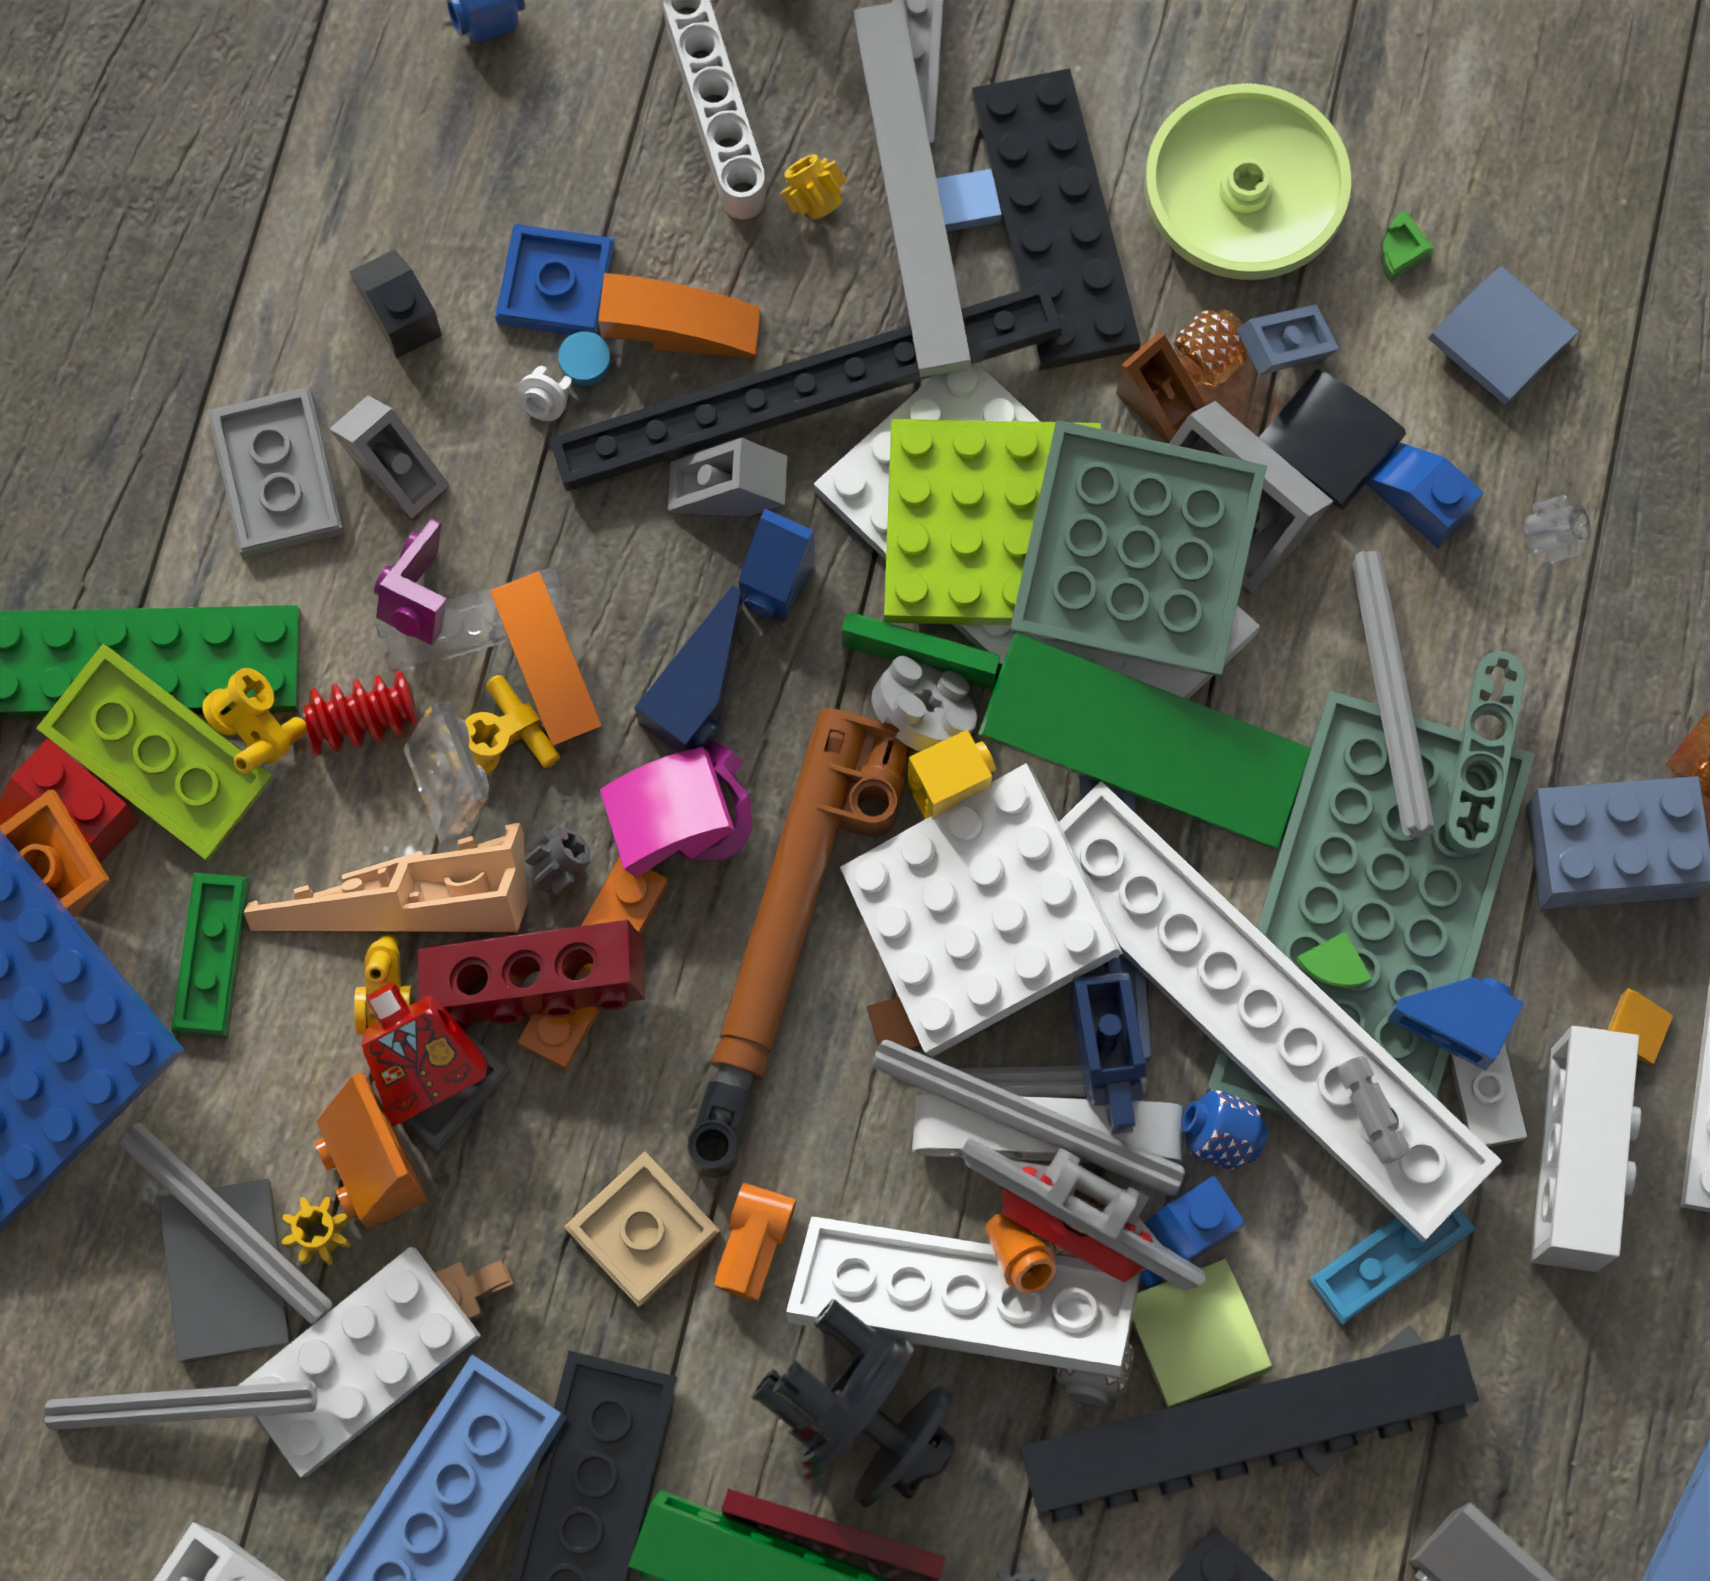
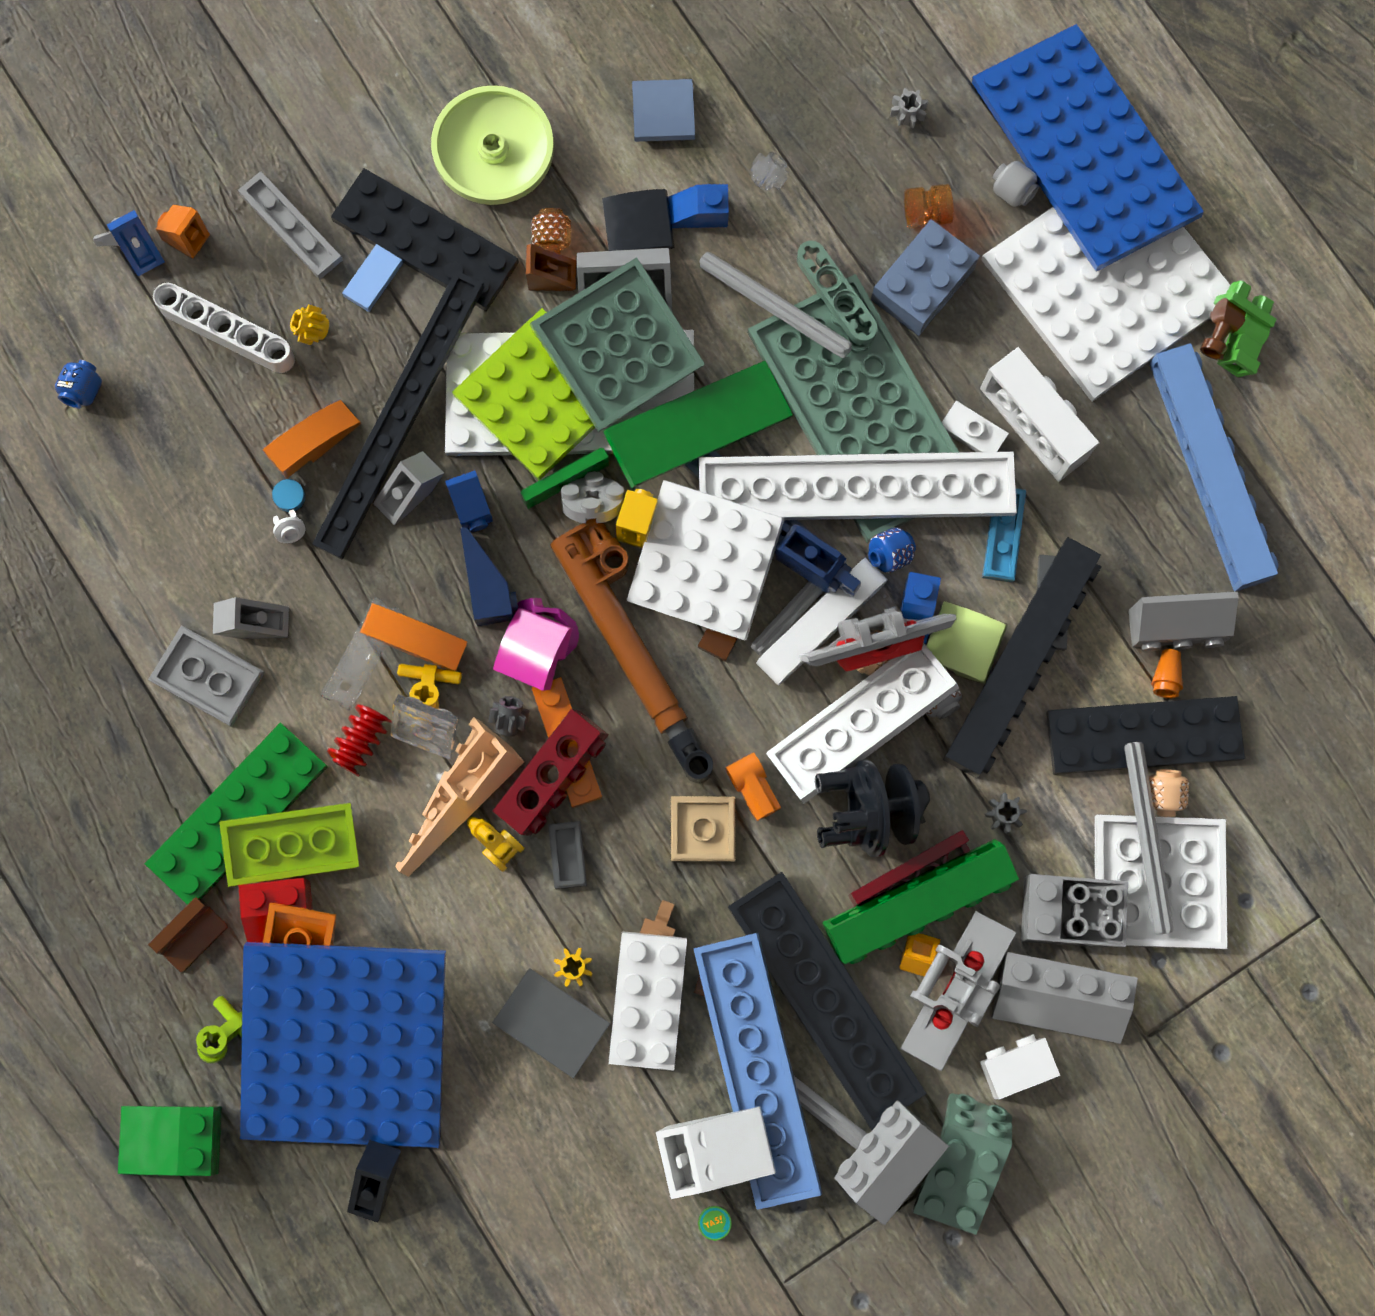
camera: 50 degrees left, 5 degrees up
light grey axle [44,1381,318,1430] -> none
light grey axle [119,1122,332,1324] -> none
green tile [171,872,250,1039] -> none
yellow piece [202,668,307,774] -> none
orange slope [314,1072,428,1230] -> none
black slope [349,249,442,359] -> none
red torso [361,982,488,1127] -> none
magenta bracket [374,519,447,646] -> none
blue tile [495,224,615,335] -> none
light grey tile [853,1,972,377] -> none
light grey axle [873,1040,1185,1196] -> none
orange cone [985,1212,1056,1294] -> none
sand blue plate [1236,304,1339,375] -> none
bright green tile [1295,932,1372,989] -> none
light grey axle [1338,1056,1409,1164] -> none
bright green tile [1381,210,1434,282] -> none
blue slope [1387,977,1524,1071] -> none
light orange slope [1607,988,1673,1066] -> none

